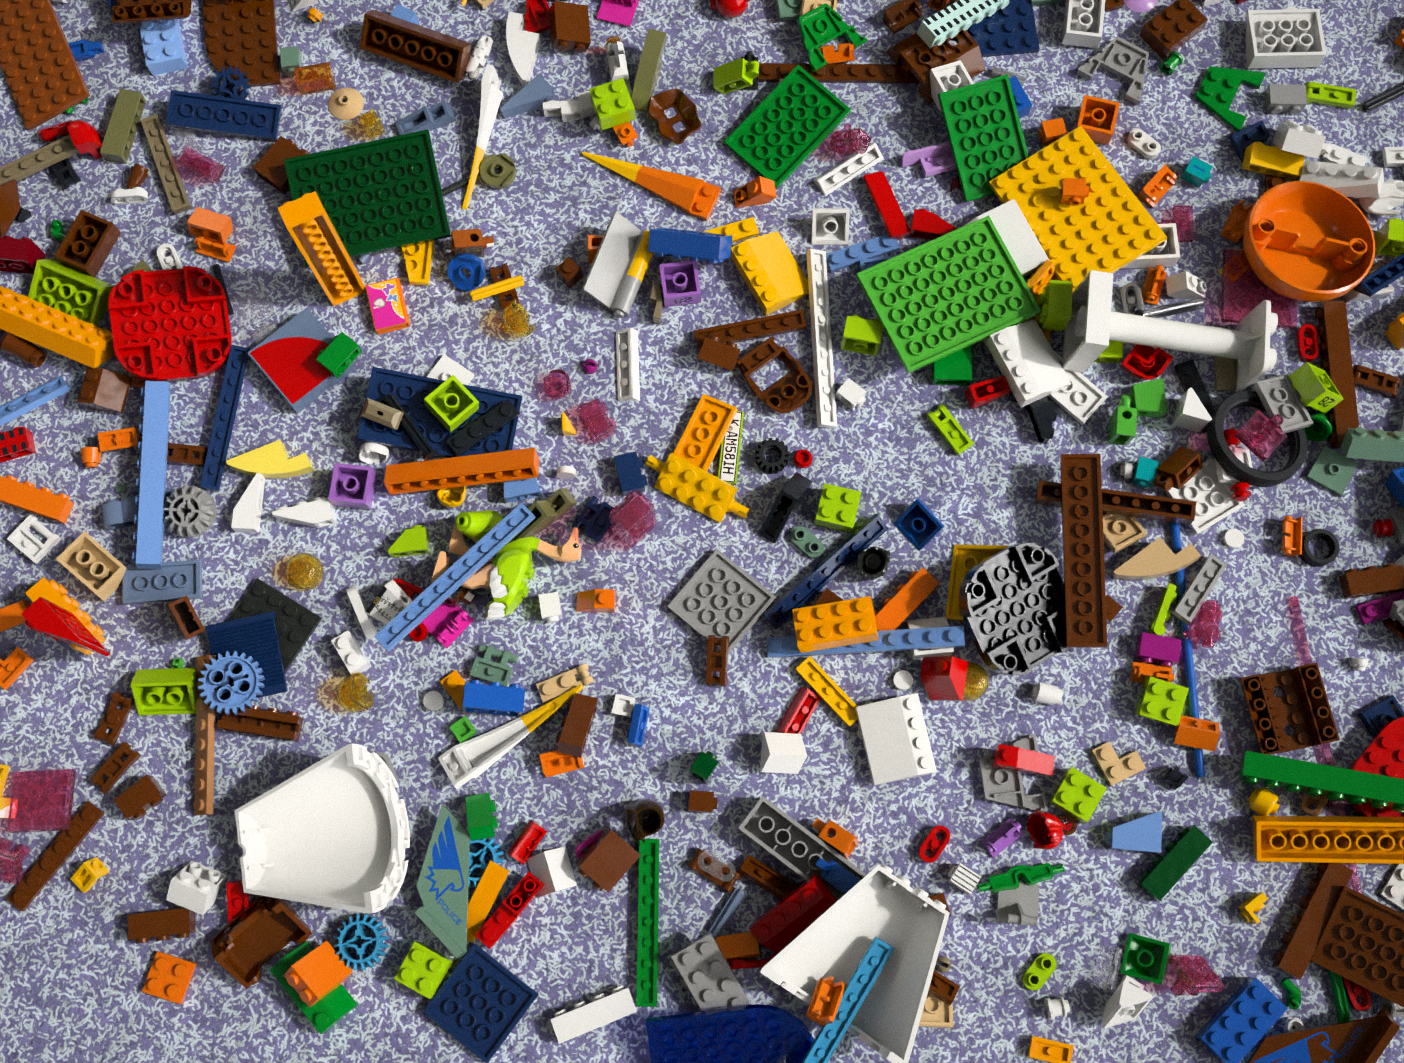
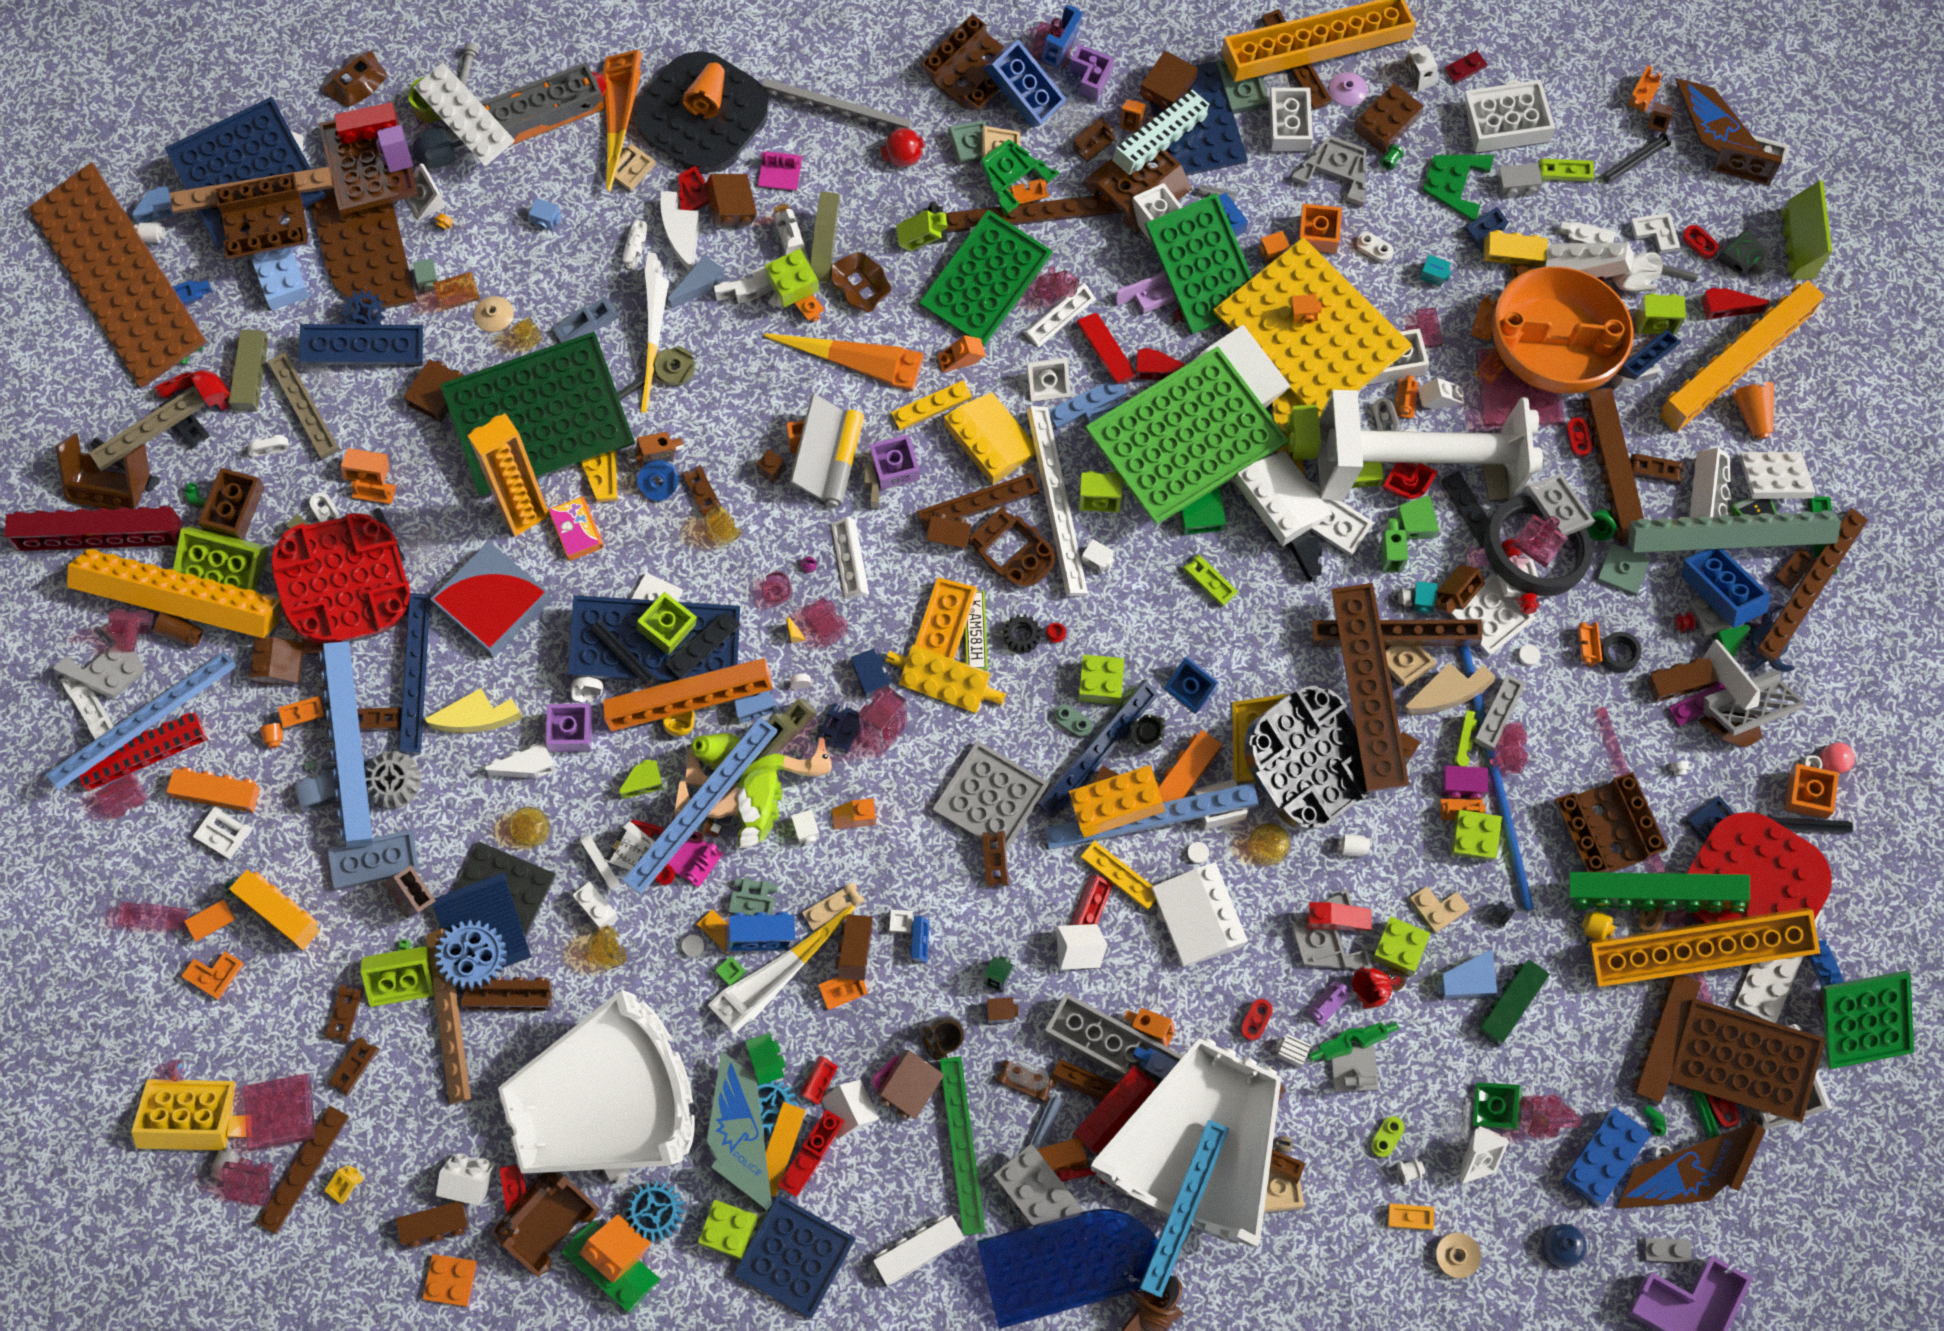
camera: 10 degrees left, 5 degrees down
red slope [21,597,110,656] -> none
tan slope [56,531,127,601] -> none
reddish brown brick [114,774,167,820] -> none
reddish brown cone [126,163,149,189] -> none
clear pink brick [178,146,226,183] -> none
white slope [230,473,265,533] -> none
clear brick [251,320,279,345] -> none
green brick [316,331,362,379] -> none
reddish brown brick [360,10,472,83] -> none
dark tan piece [360,398,404,430] -> none
yellow axle [470,275,524,301] -> none
blue brick [648,228,732,263] -> none
black arch [759,472,813,544] -> none
orange hinge [805,976,847,1026] -> none
red slope [920,656,968,701] -> none
red slope [965,375,1011,409] -> none
light orange plate [1026,260,1055,298] -> none
black axle [1135,298,1205,318] -> none
orange hinge [1137,164,1177,208] -> none
white slope [1172,387,1212,432] -> none
orange hinge [1174,715,1220,752] -> none
yellow bracket [1238,892,1268,924] -> none
white brick [1272,120,1326,159] -> none
lime brick [1288,362,1344,413] -> none

